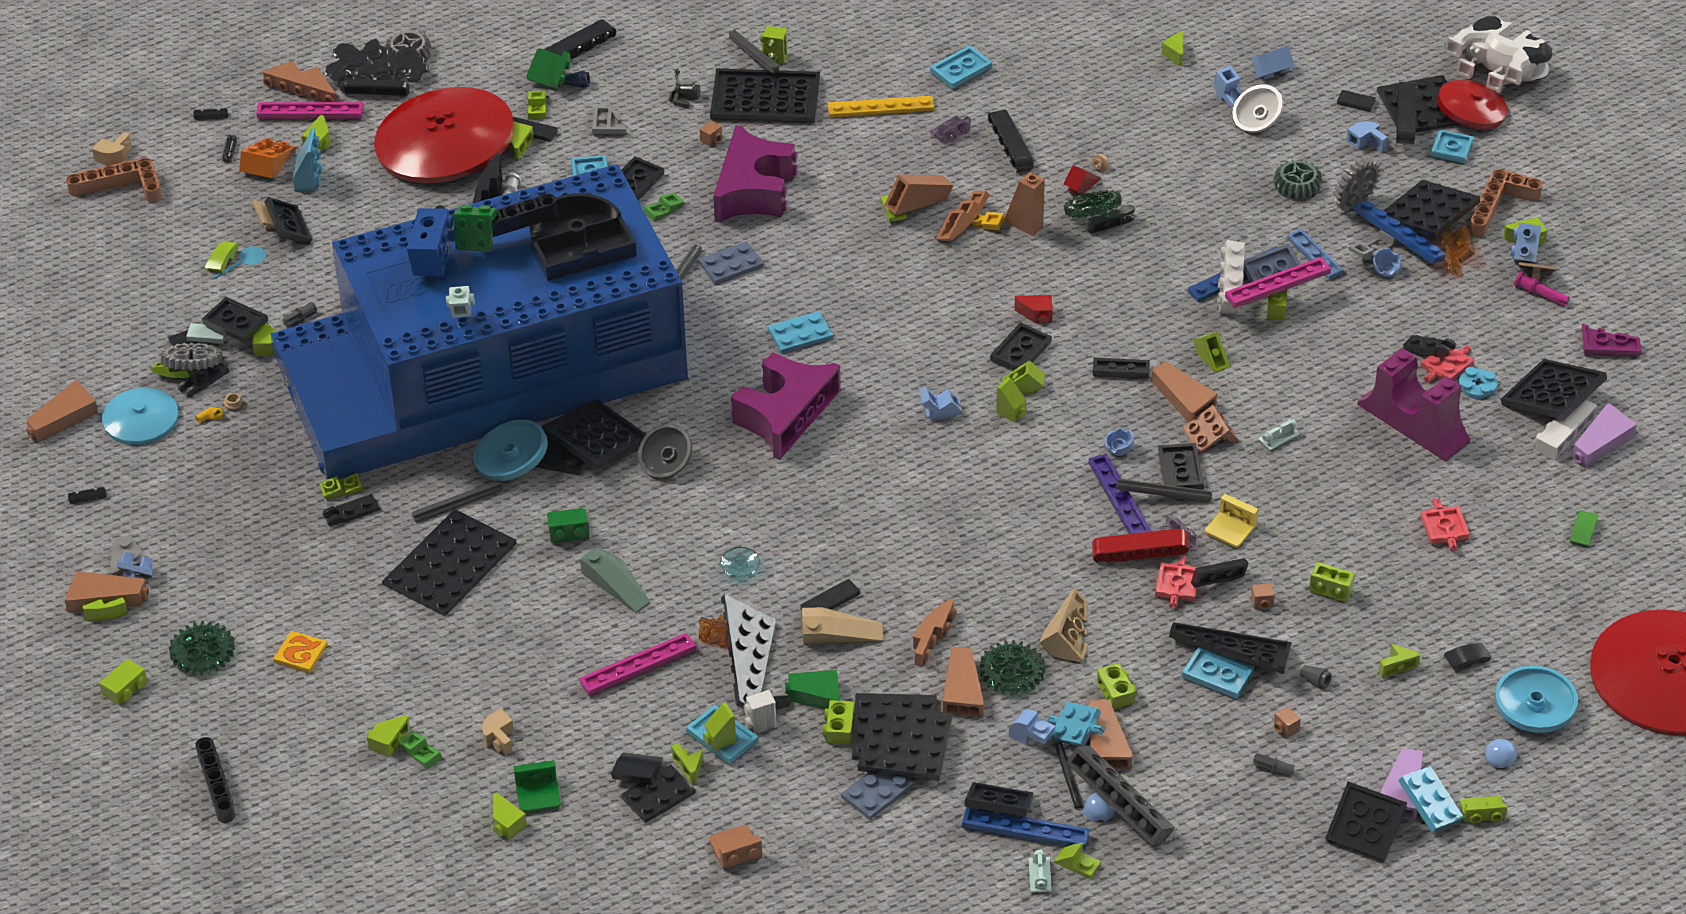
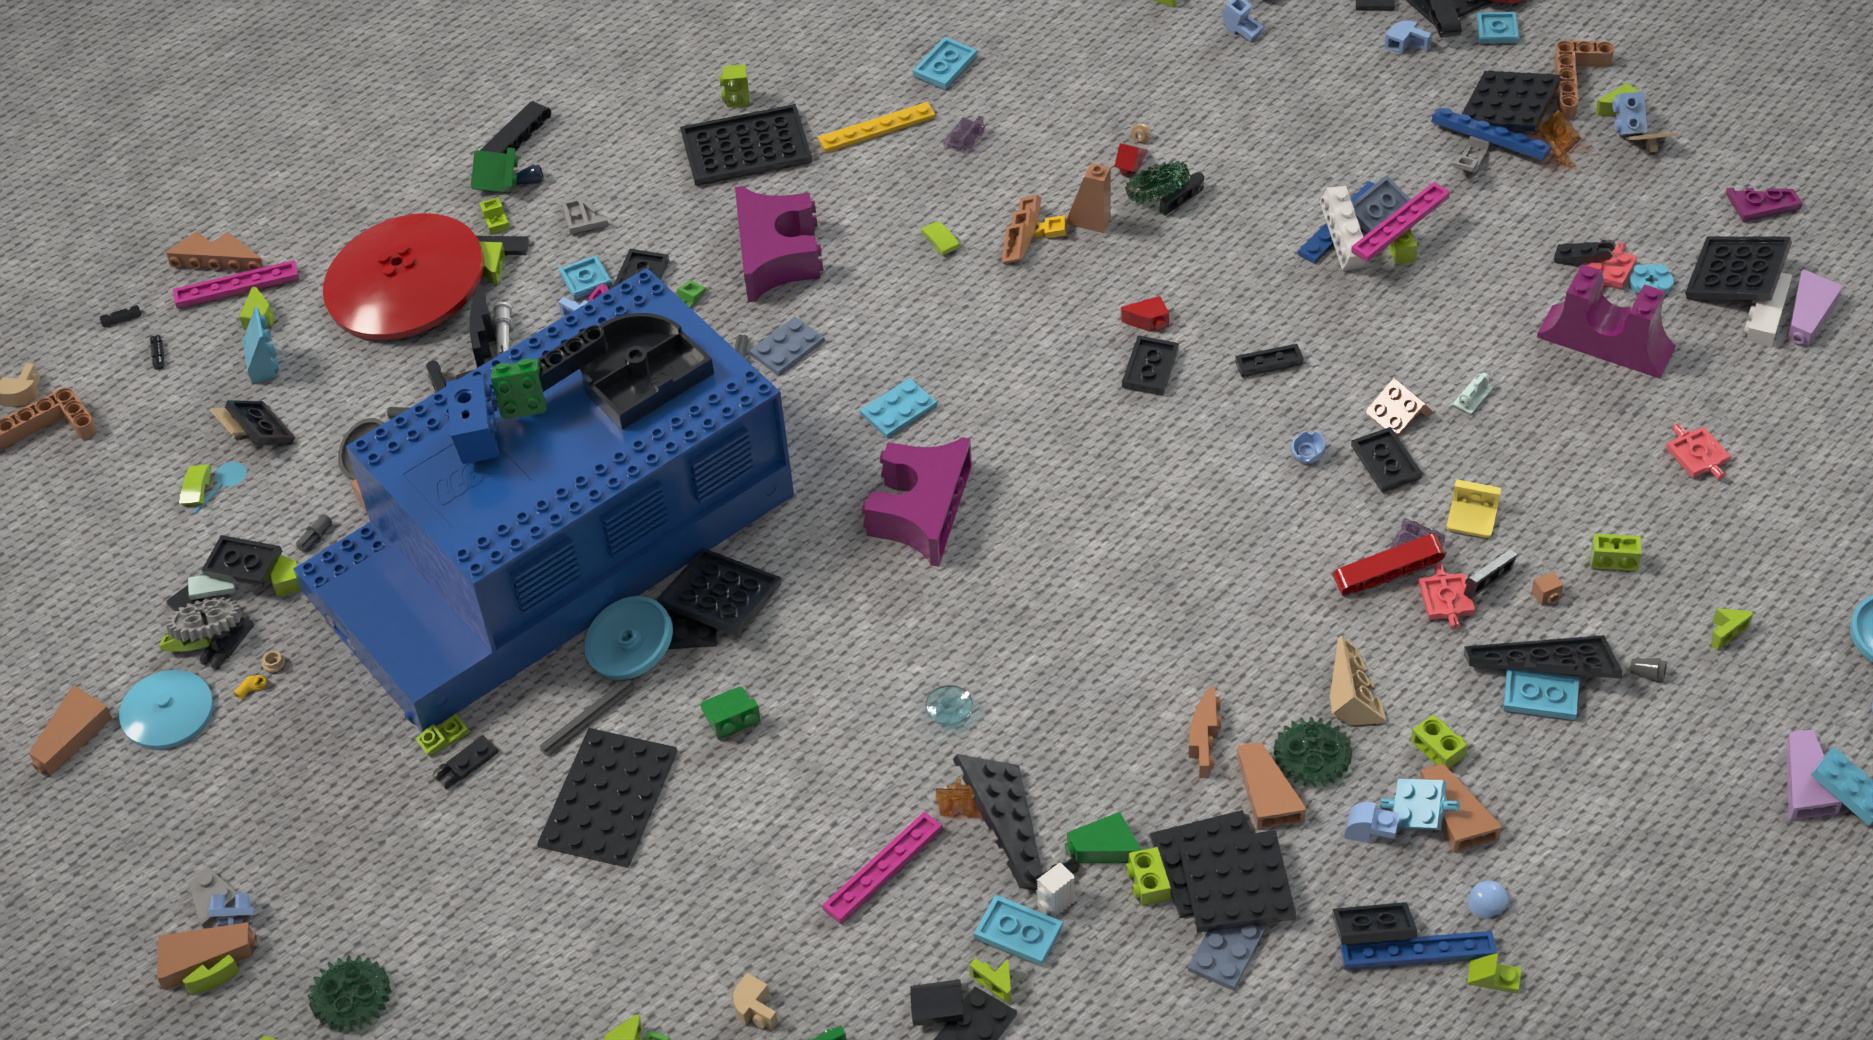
camera: 15 degrees left, 5 degrees up
black axle [68,487,107,504] -> none
orange slope [239,138,295,178] -> none
yellow tile [273,631,328,673] -> none
black plant [325,38,429,96] -> none
light grey gear [385,29,432,61] -> none
light aqua brick [446,286,475,318] -> none
sand green wedge [580,548,650,613] -> none
dark grey dish [638,424,692,479] -> none
pearl dark grey piece [669,69,701,109] -> none
nougat plate [699,120,722,147] -> none
lime slope [703,702,736,751] -> none
dark grey axle [729,30,780,74] -> none
black tile [800,579,860,610] -> none
tan wedge [802,607,883,644] -> none
nougat slope [885,174,954,215] -> none
light blue brick [920,387,962,420] -> none
black beam [988,109,1034,173] -> none
lime slope [996,377,1027,422] -> none
lime slope [1002,361,1045,394] -> none
light aqua hinge [1028,850,1052,893] -> none
black bar [1054,742,1083,809] -> none
dark grey brick [1066,745,1175,845] -> none
dark purple plate [1088,453,1152,534] -> none
dark grey axle [1116,479,1212,502] -> none
nougat slope [1152,361,1217,423] -> none
lime slope [1192,331,1230,373] -> none
white dish [1233,85,1283,133] -> none
dark grey axle [1253,753,1295,778] -> none
sand green gear [1274,159,1322,200] -> none
nougat plate [1274,706,1301,738] -> none
medium blue tile [1287,228,1344,280] -> none
black plate [1325,781,1407,862] -> none
light grey gear [1333,157,1381,212] -> none
light blue hair [1373,248,1402,277] -> none
black slope [1444,643,1492,669] -> none
dark pink pin [1514,271,1570,307] -> none
bright green slope [1570,510,1599,547] -> none

